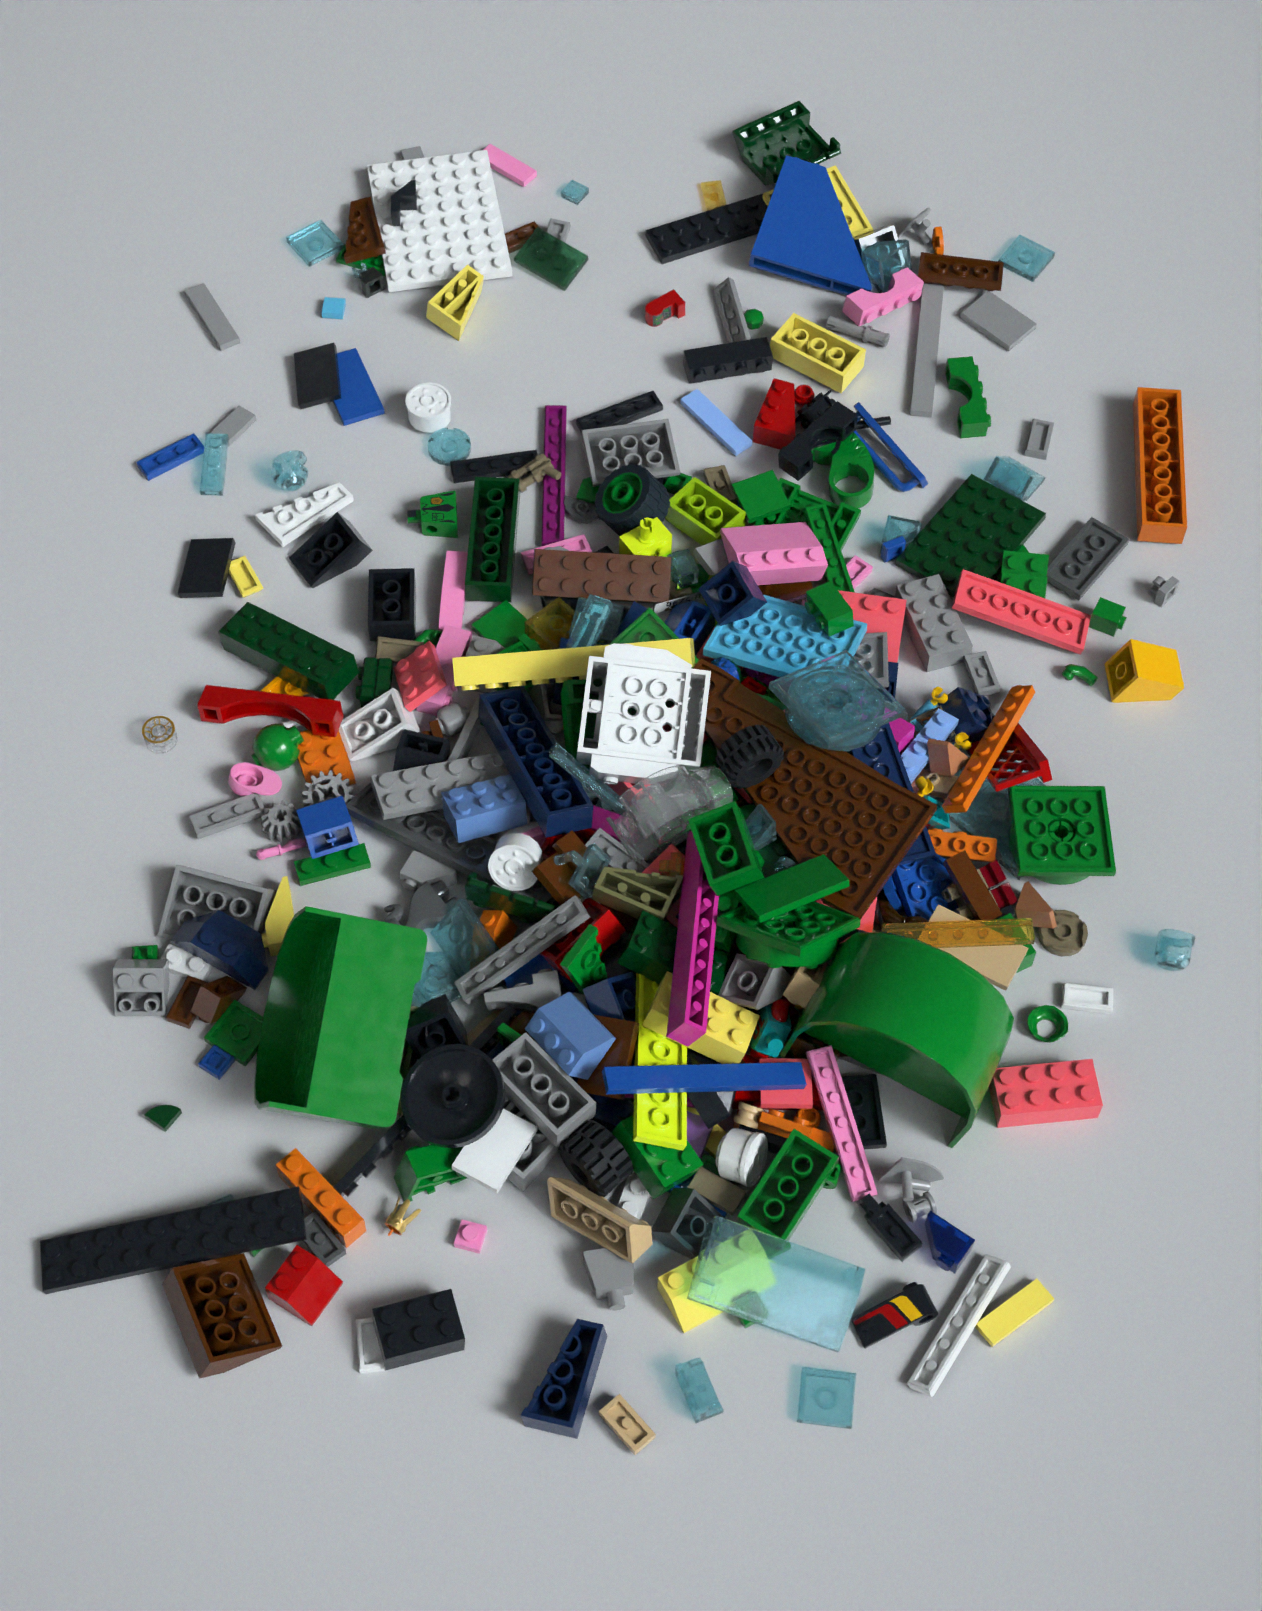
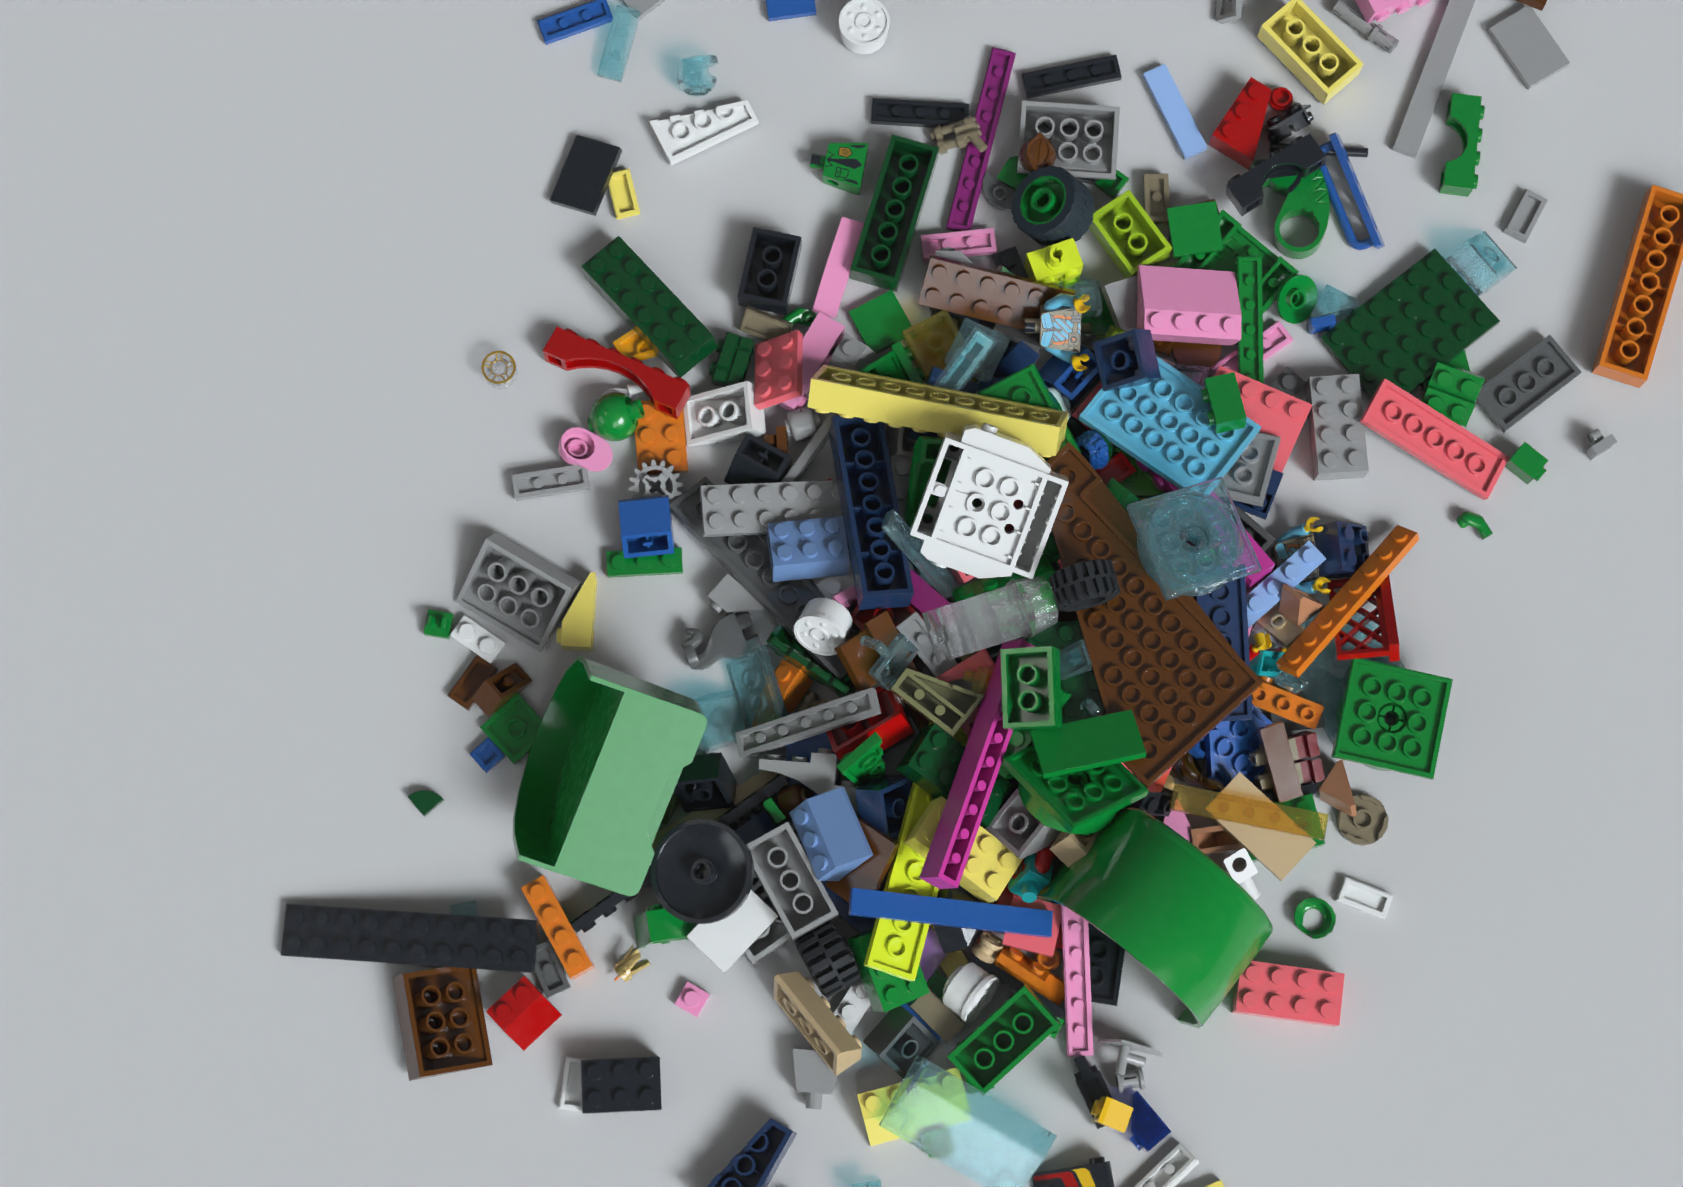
camera: 15 degrees right, 20 degrees up
light grey slope [113,959,169,1016] -> none
dark blue wedge [171,910,269,990] -> none
bright pink piece [256,839,306,860] -> none
light grey gear [260,800,301,843] -> none
black slope [289,512,373,588] -> none
clear light blue tile [428,428,471,466] -> none
black brick [683,337,773,384] -> none
light grey plate [963,651,1001,696] -> none
yellow slope [1104,639,1184,703] -> none
clear light blue helmet [1155,929,1196,971] -> none
none -> reddish brown hat [1019,132,1056,172]
none -> torso [1024,293,1091,371]
none -> yellow slope [1090,1096,1133,1133]
none -> clear light blue tile [1275,671,1308,694]
none -> green dish [1277,274,1317,324]

